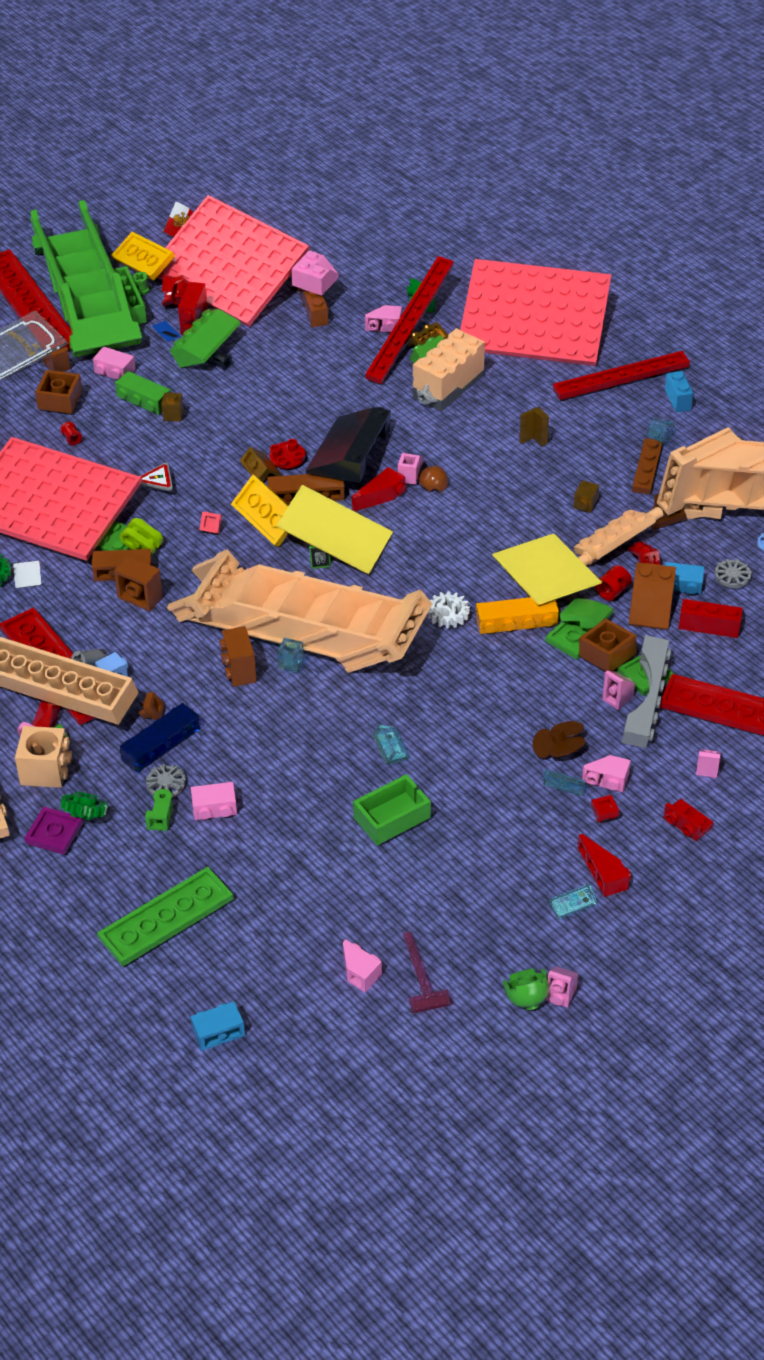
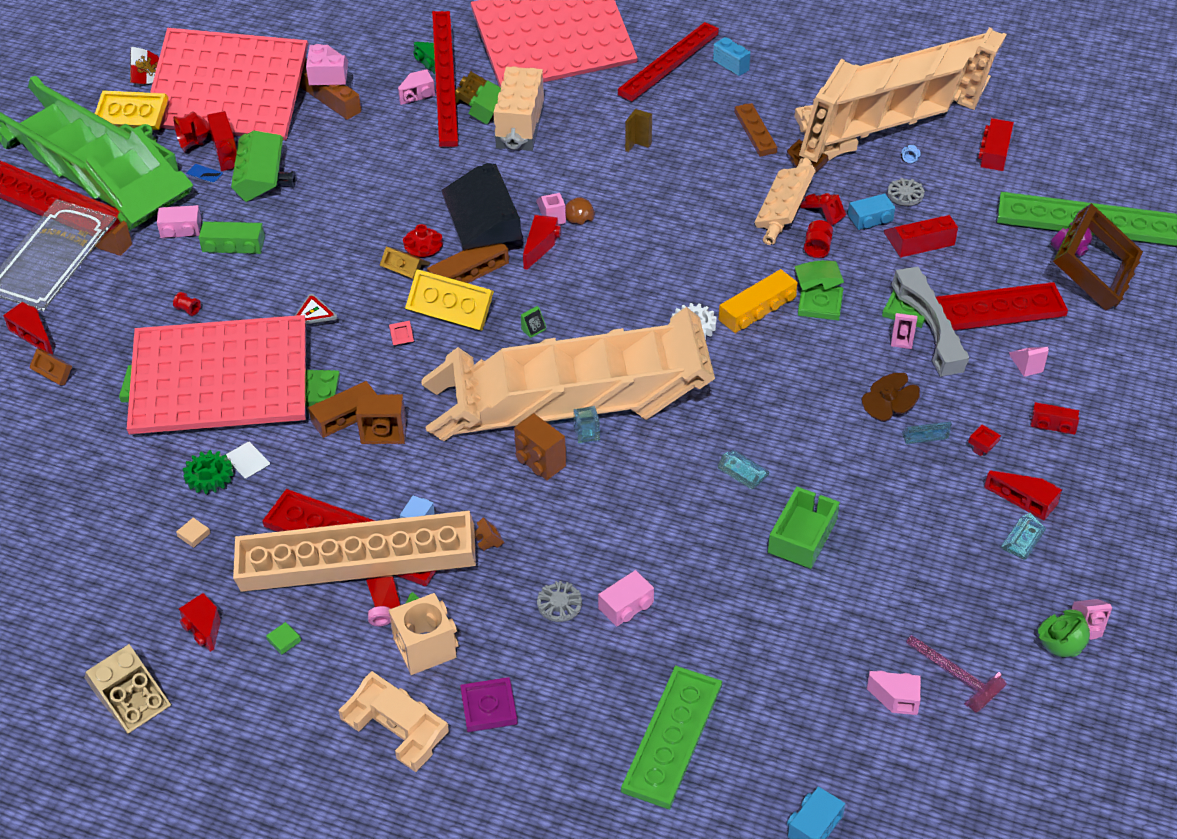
camera: 30 degrees left, 0 degrees up
dark orange brick [35,370,83,414] -> none
green gear [60,791,108,820] -> none
light grey piece [72,649,107,666] -> none
clear blue brick [119,703,201,774] -> none
lime brick [120,518,163,556] -> none
bright green leg [145,789,173,831] -> none
pearl gold brick [161,393,184,422] -> none
light yellow piece [276,485,393,574] -> none
light yellow piece [492,533,602,605] -> none
pearl gold brick [573,480,600,513] -> none
dark orange brick [579,619,636,671] -> none
bright pink slope [582,755,631,792] -> none
dark orange slope [628,562,676,630] -> none
clear light blue brick [646,417,675,442] -> none

